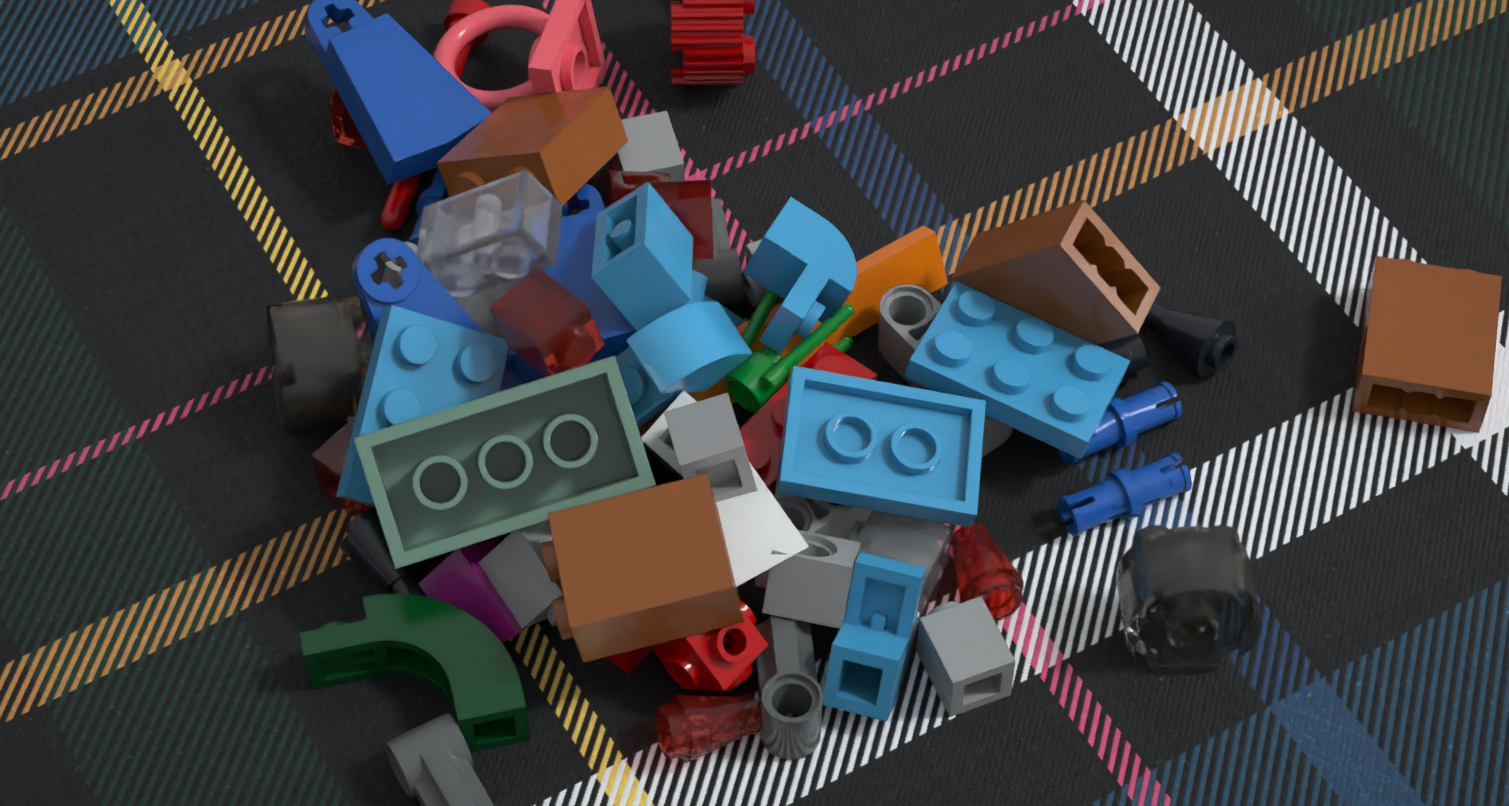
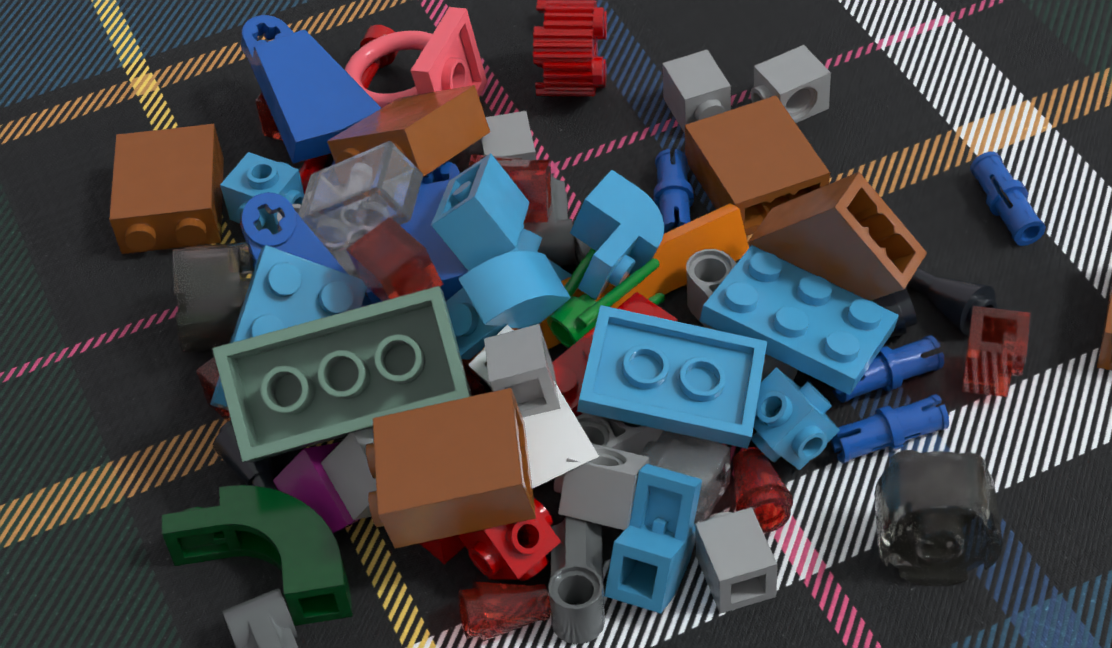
camera: 10 degrees right, 5 degrees down
none -> dark orange brick [109,124,224,254]
none -> dark azure brick [220,152,307,235]
none -> blue pin [654,149,694,233]
none -> light grey brick [662,50,731,133]
none -> dark orange brick [685,95,830,236]
none -> light grey brick [751,45,831,123]
none -> dark azure brick [751,367,840,470]
none -> clear red brick [962,306,1030,397]
none -> blue pin [970,151,1046,246]

